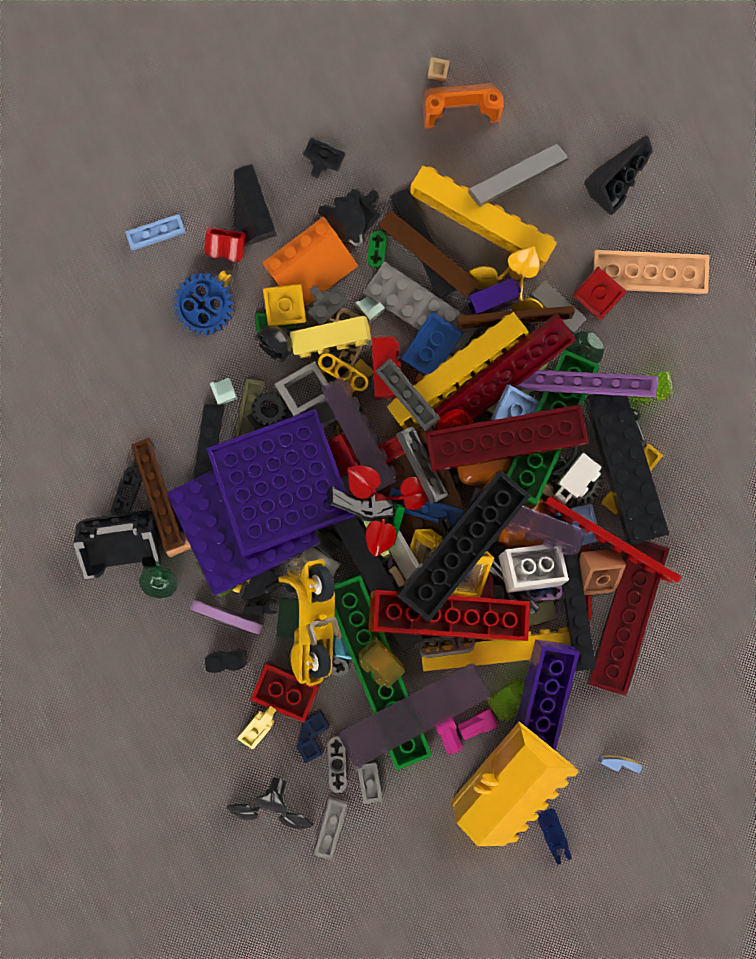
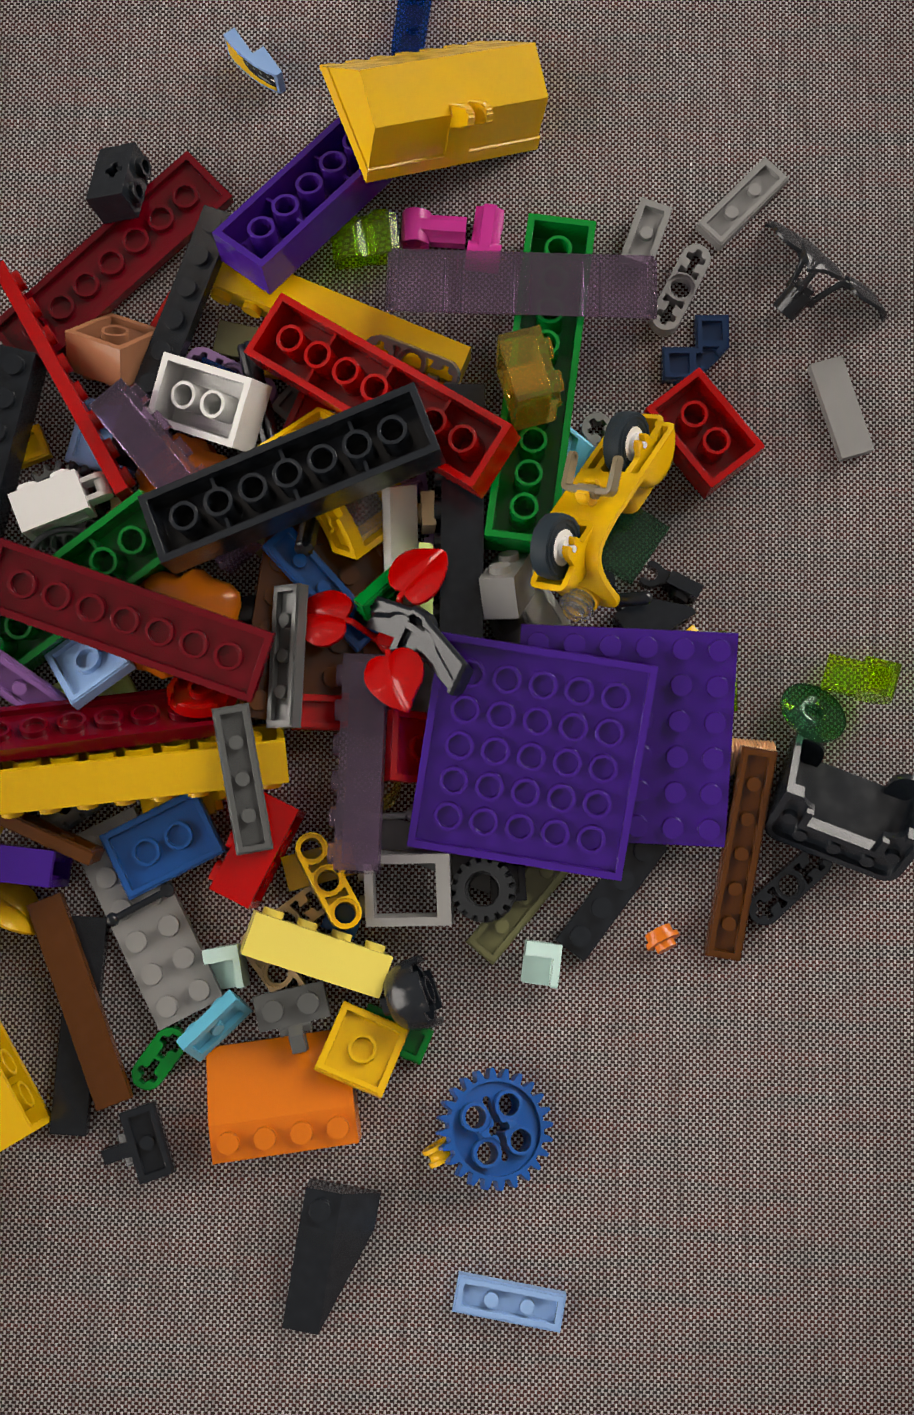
camera: 155 degrees left, 5 degrees down
lavender beam [190,599,263,634] -> none
red brick [205,228,246,262] -> none
black brick [205,649,247,673] -> none
light yellow hinge [237,706,276,749] -> none
black hinge [303,137,346,179] -> none
black tile [318,189,368,246] -> none
none -> black brick [86,142,152,224]
none -> black hinge [105,883,175,927]
none -> medium azure plate [176,989,253,1062]
none -> light grey brick [479,550,535,620]
none -> orange plate [645,923,680,954]
none -> light grey tile [807,355,874,462]
none -> clear neon green brick [820,653,902,704]

